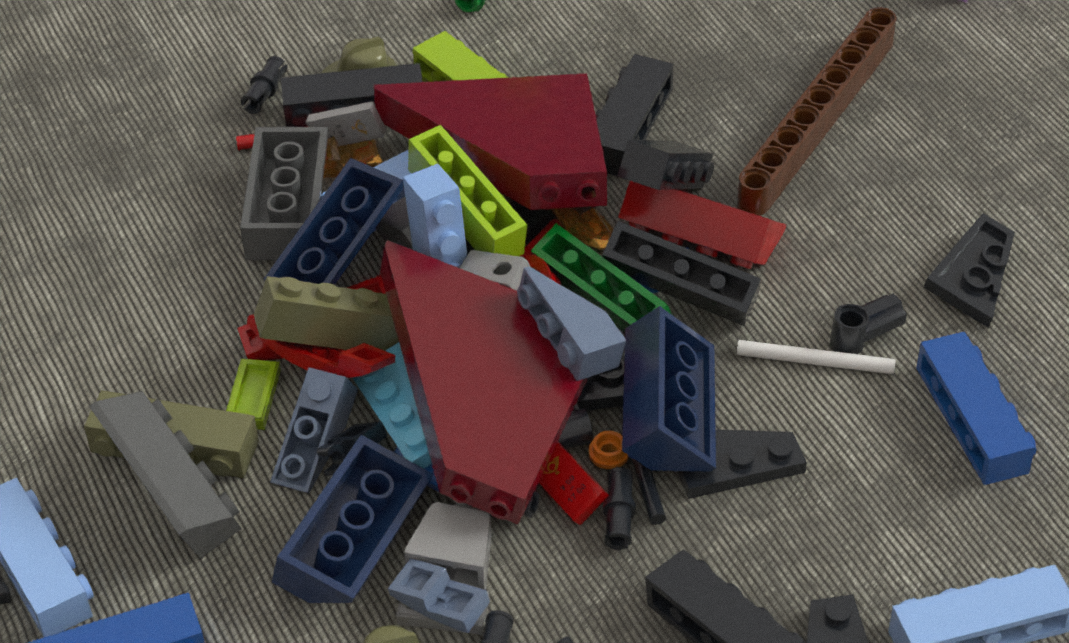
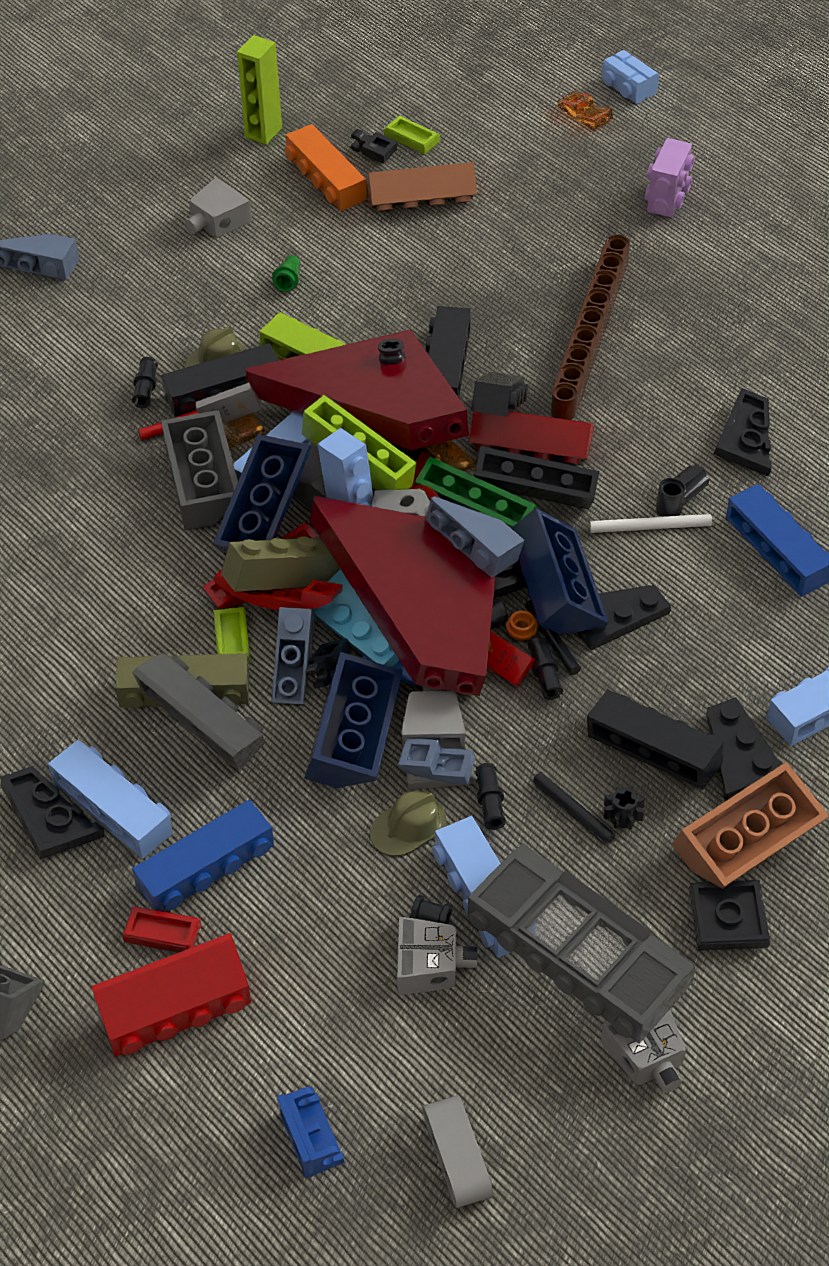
camera: 15 degrees left, 5 degrees up
none -> black bush [378,338,405,364]

